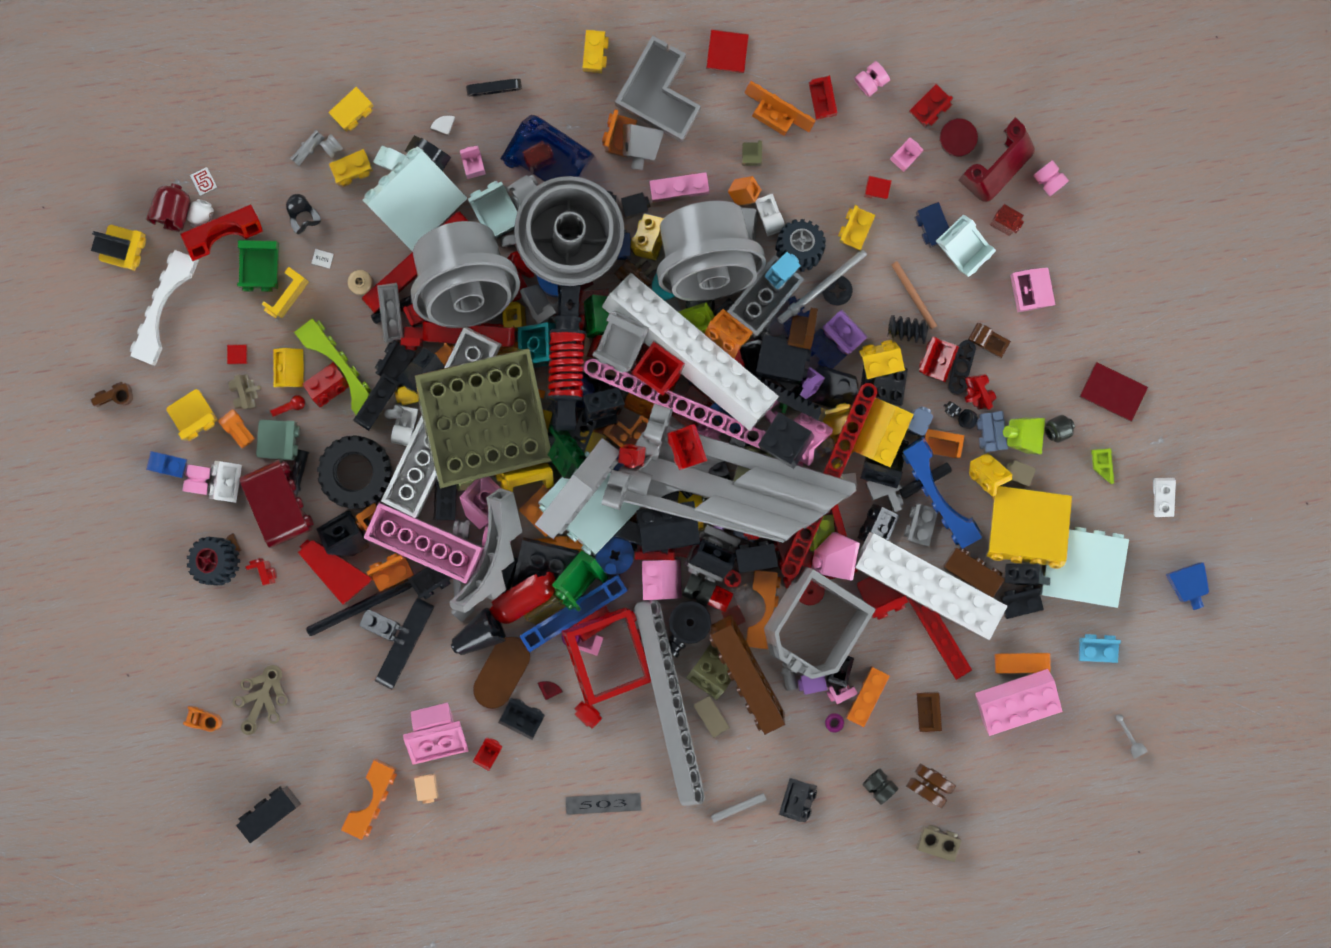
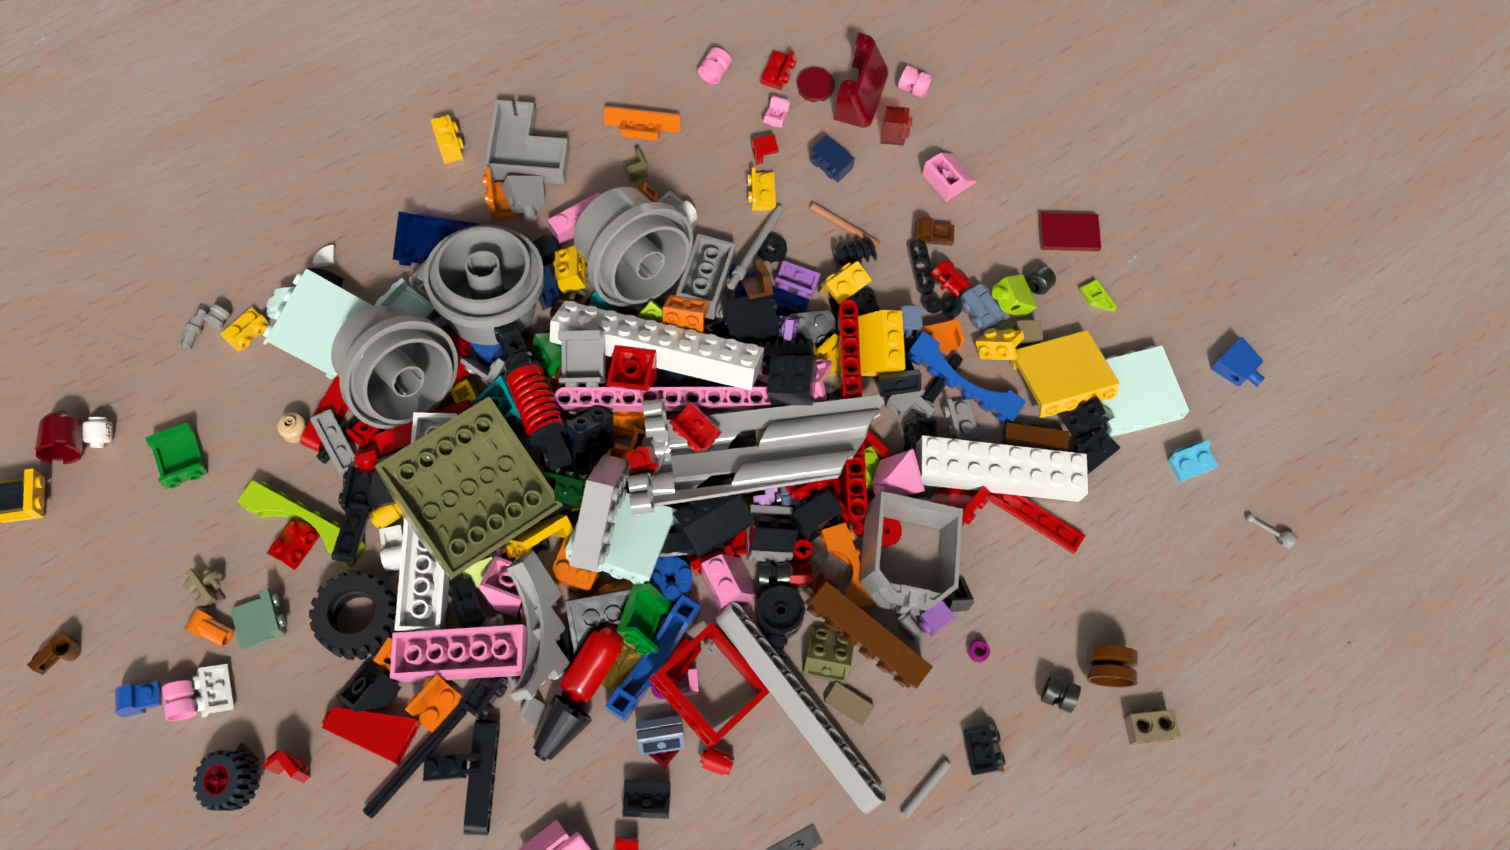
camera: 30 degrees left, 20 degrees down
white arch [130,250,199,366] -> none
yellow bracket [166,389,218,441] -> none
red arch [180,204,263,261] -> none
white sticker [190,167,217,196] -> none
red tile [227,345,248,364] -> none
dark red windscreen [239,459,314,548] -> none
yellow panel [262,267,309,319] -> none
red bar [270,395,305,417] -> none
yellow panel [273,348,304,387] -> none
black piece [286,194,321,234] -> none
black pin [290,449,310,496] -> none
white sticker [311,249,334,269] -> none
yellow brick [328,87,374,132] -> none
light grey arm [384,405,404,419] -> none
bright pink bracket [460,146,486,179] -> none
black beam [466,79,522,97] -> none
reddish brown tile [473,637,530,709] -> none
clear red brick [522,141,553,173] -> none
red tile [706,30,749,73] -> none
medium azure brick [764,252,801,290] -> none
black wheel [775,219,826,272] -> none
red hinge [808,75,838,120] -> none
bright pink bracket [826,685,858,704] -> none
orange arch [845,666,890,727] -> none
reddish brown hinge [916,692,942,732] -> none
red bracket [919,336,959,382] -> none
light aqua panel [936,214,996,277] -> none
bright pink brick [975,669,1063,736] -> none
orange beam [995,653,1051,673] -> none
white plate [1153,478,1176,517] -> none
none -> sand blue brick [635,715,685,756]

